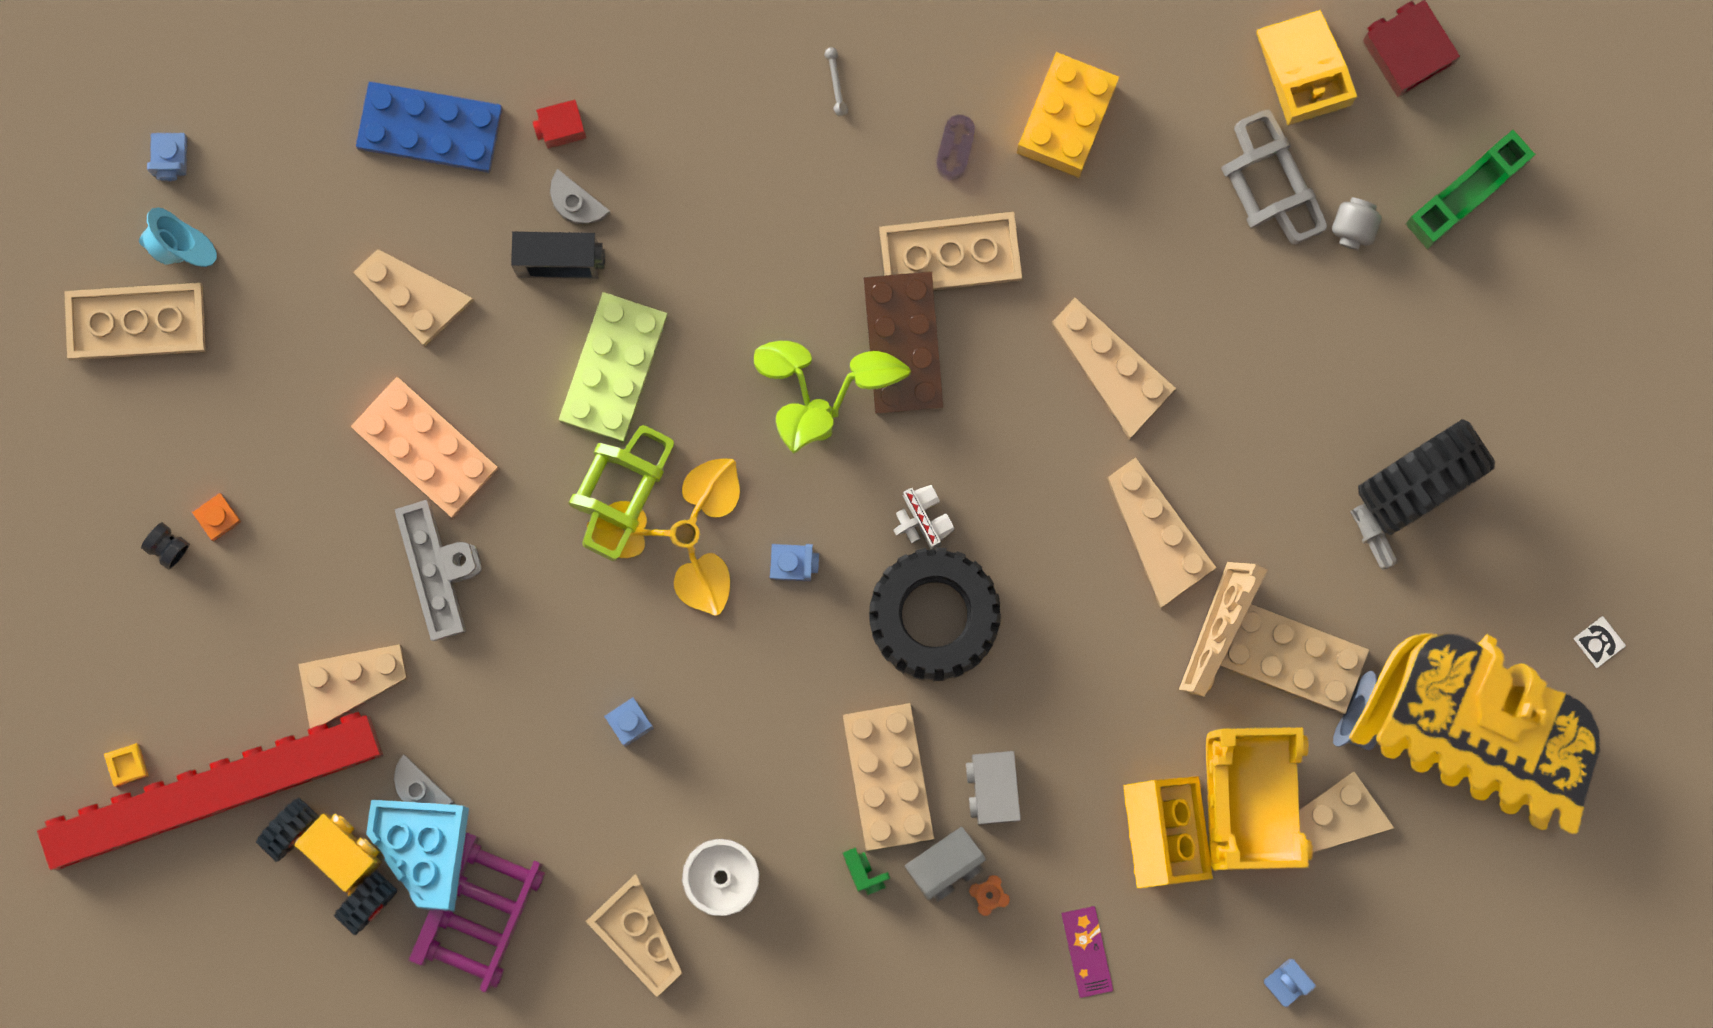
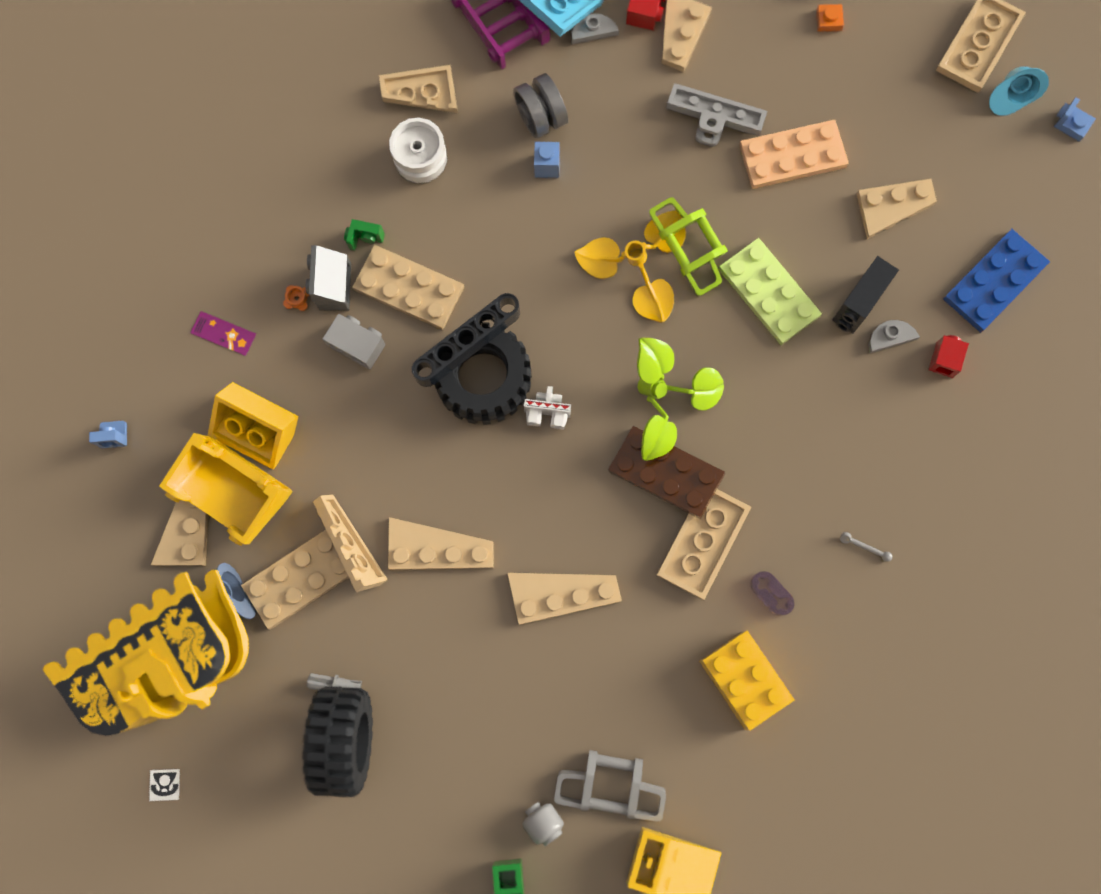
camera: 130 degrees right, 5 degrees down
medium blue bracket [770,544,819,581] -> none
none -> black beam [412,293,520,387]
none -> flat silver wheel [513,73,568,139]

